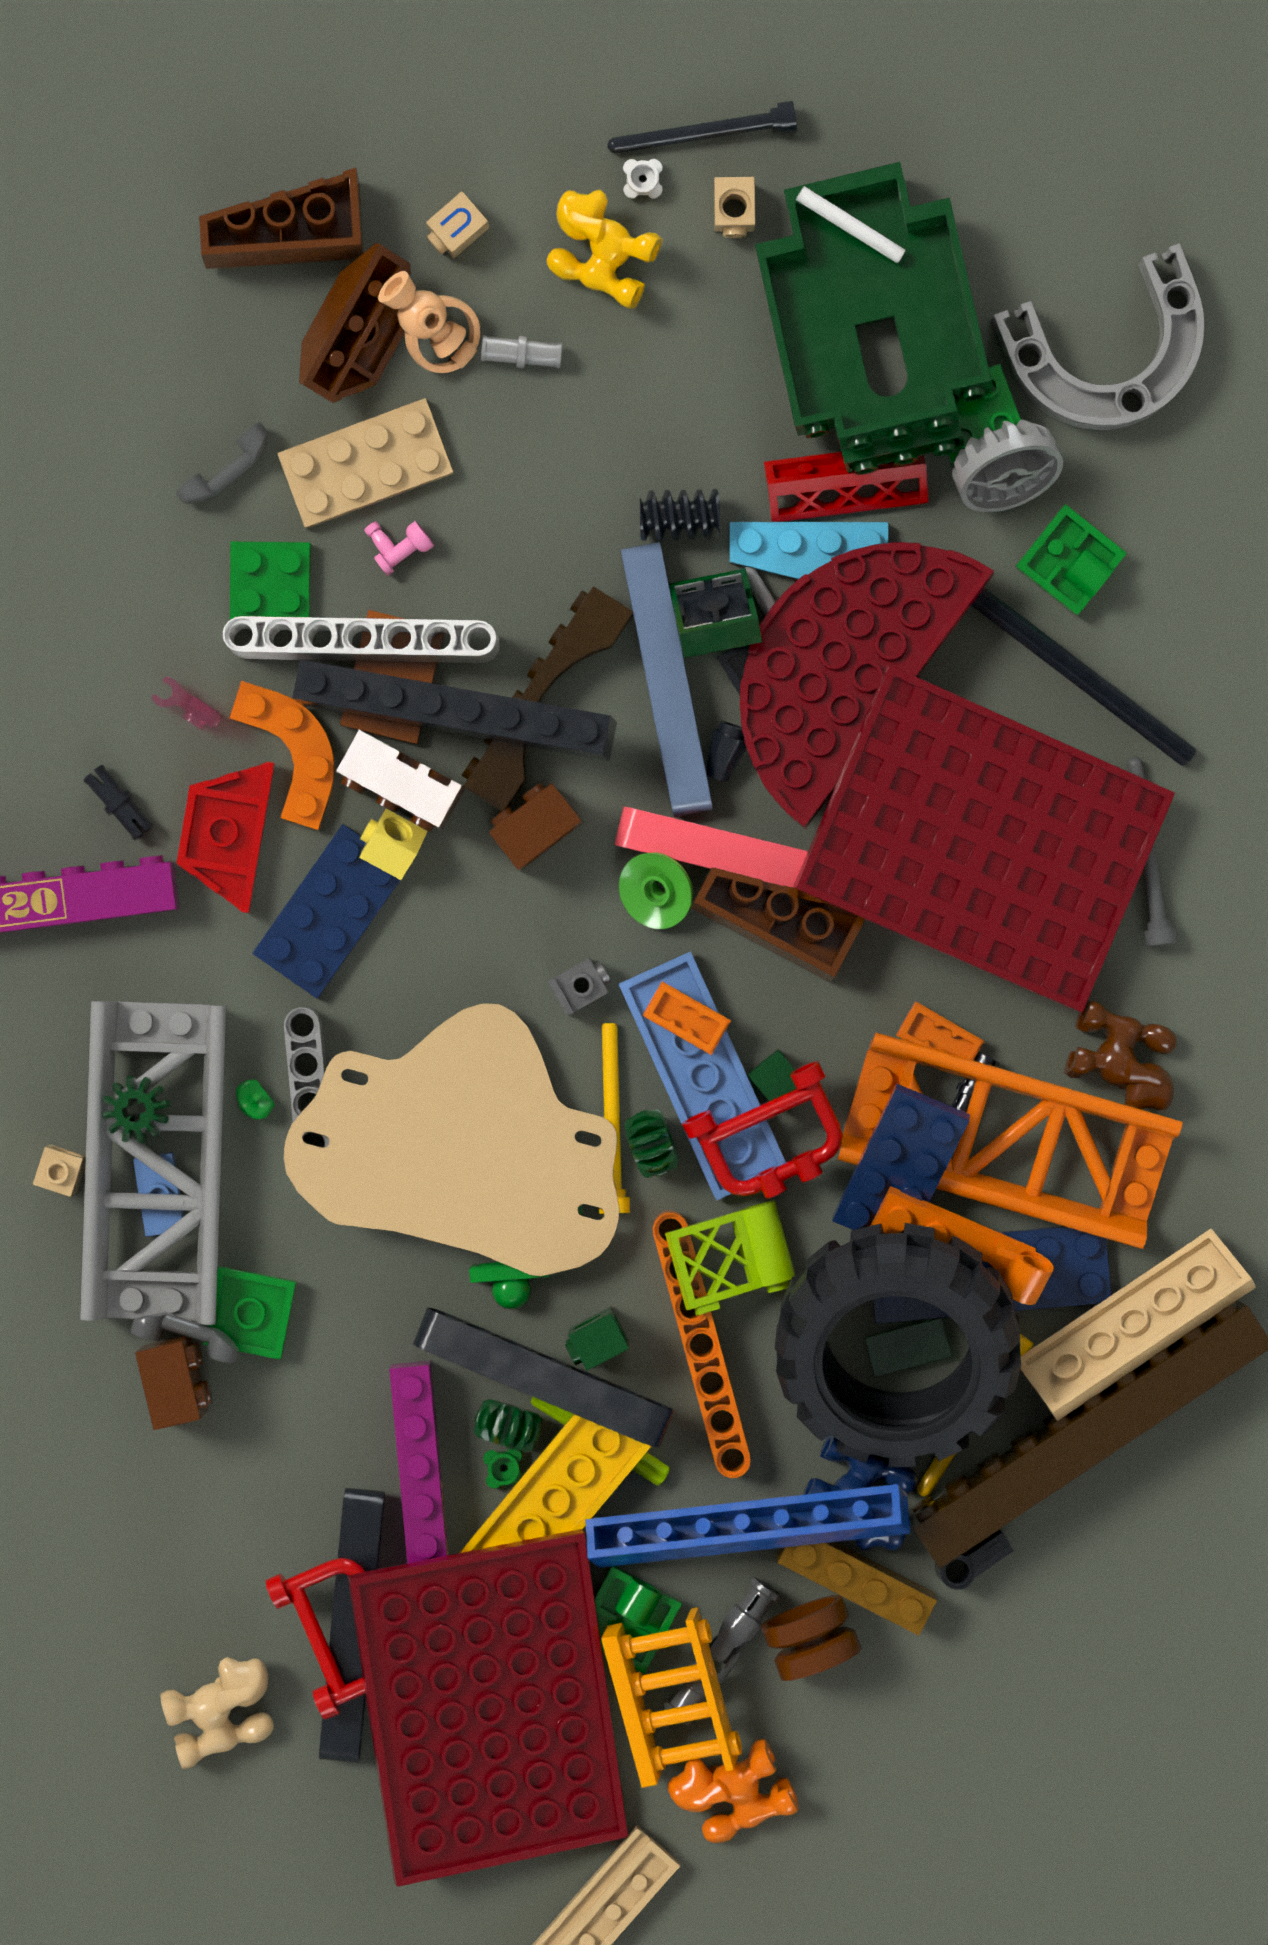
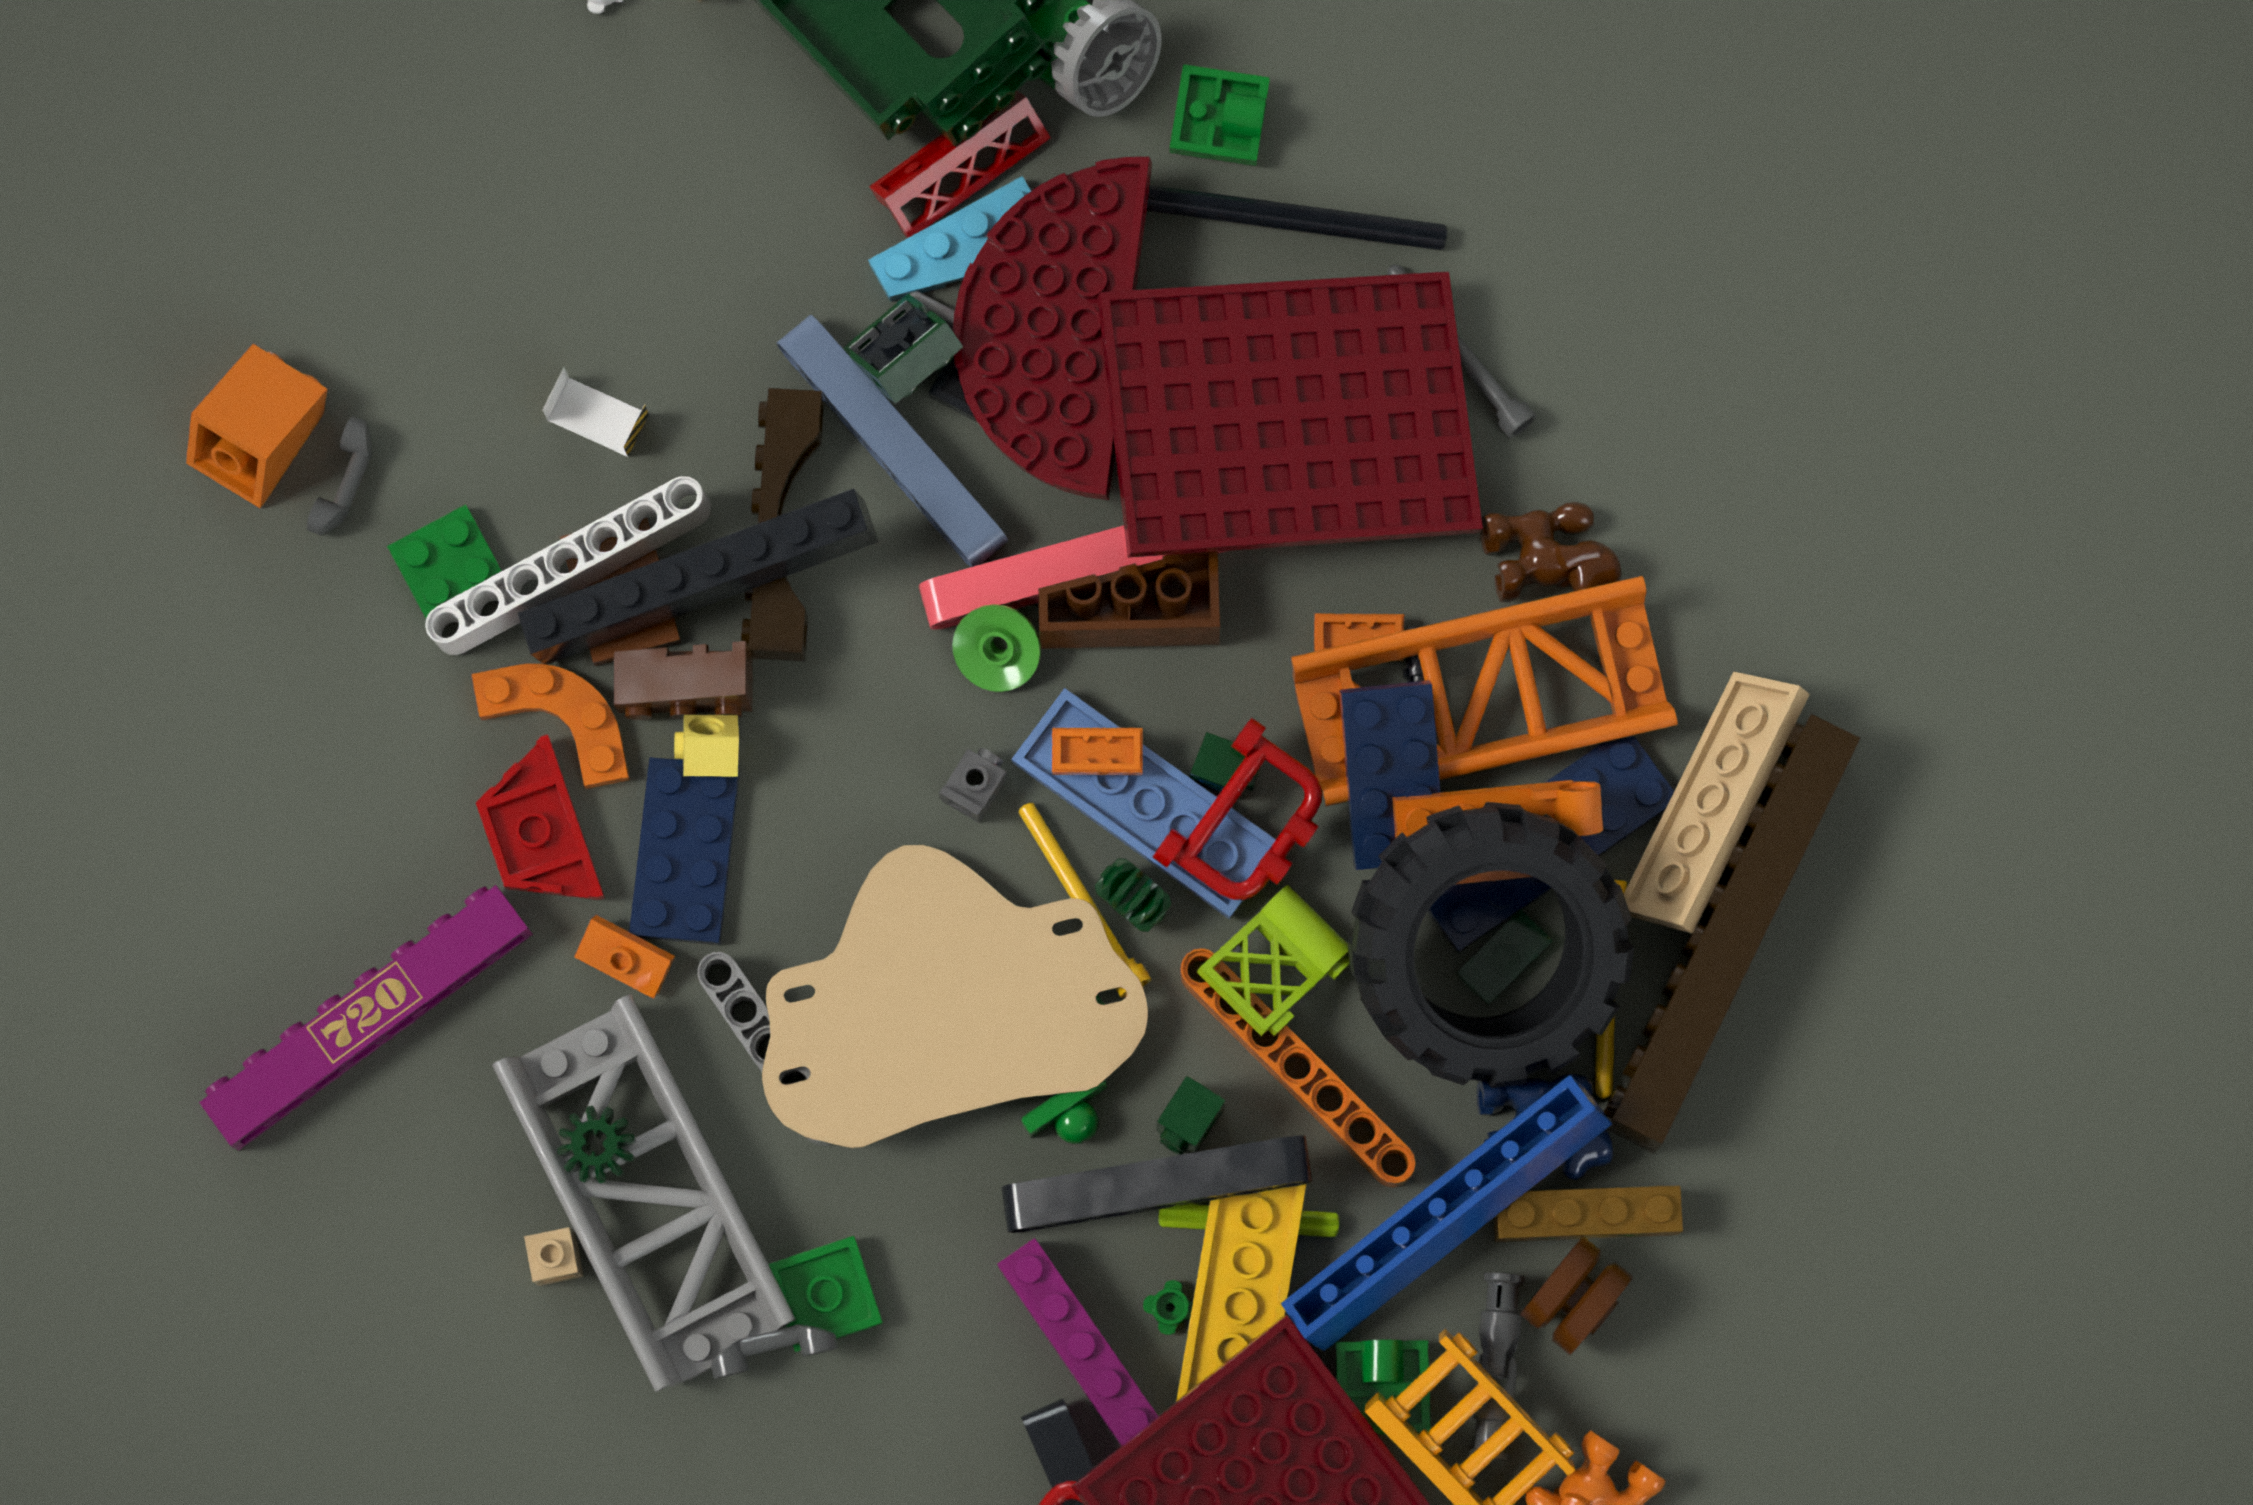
camera: 25 degrees left, 10 degrees down
black pin [83,764,154,841] -> none
medium blue plate [133,1152,184,1237] -> none
reddish brown brick [135,1335,213,1430] -> none
clear pink plate [151,677,223,730] -> none
reddish brown wedge [199,167,364,269] -> none
green piece [236,1079,275,1120] -> none
tan plate [277,398,454,529] -> none
reddish brown wedge [299,243,411,403] -> none
bright pink piece [364,521,435,576] -> none
light nougat piece [378,271,481,373] -> none
tan brick [426,191,489,259] -> none
dark green gear [473,1399,542,1452] -> none
light grey pin [481,335,562,368] -> none
reddish brown brick [489,782,582,871] -> none
yellow animal [546,190,663,309] -> none
black piece [640,489,720,541] -> none
black cone [706,721,747,782] -> none
black piece [935,1529,1014,1590] -> none
none -> orange slope [186,344,327,508]
none -> white sticker [543,367,649,457]
none -> orange plate [574,915,675,999]

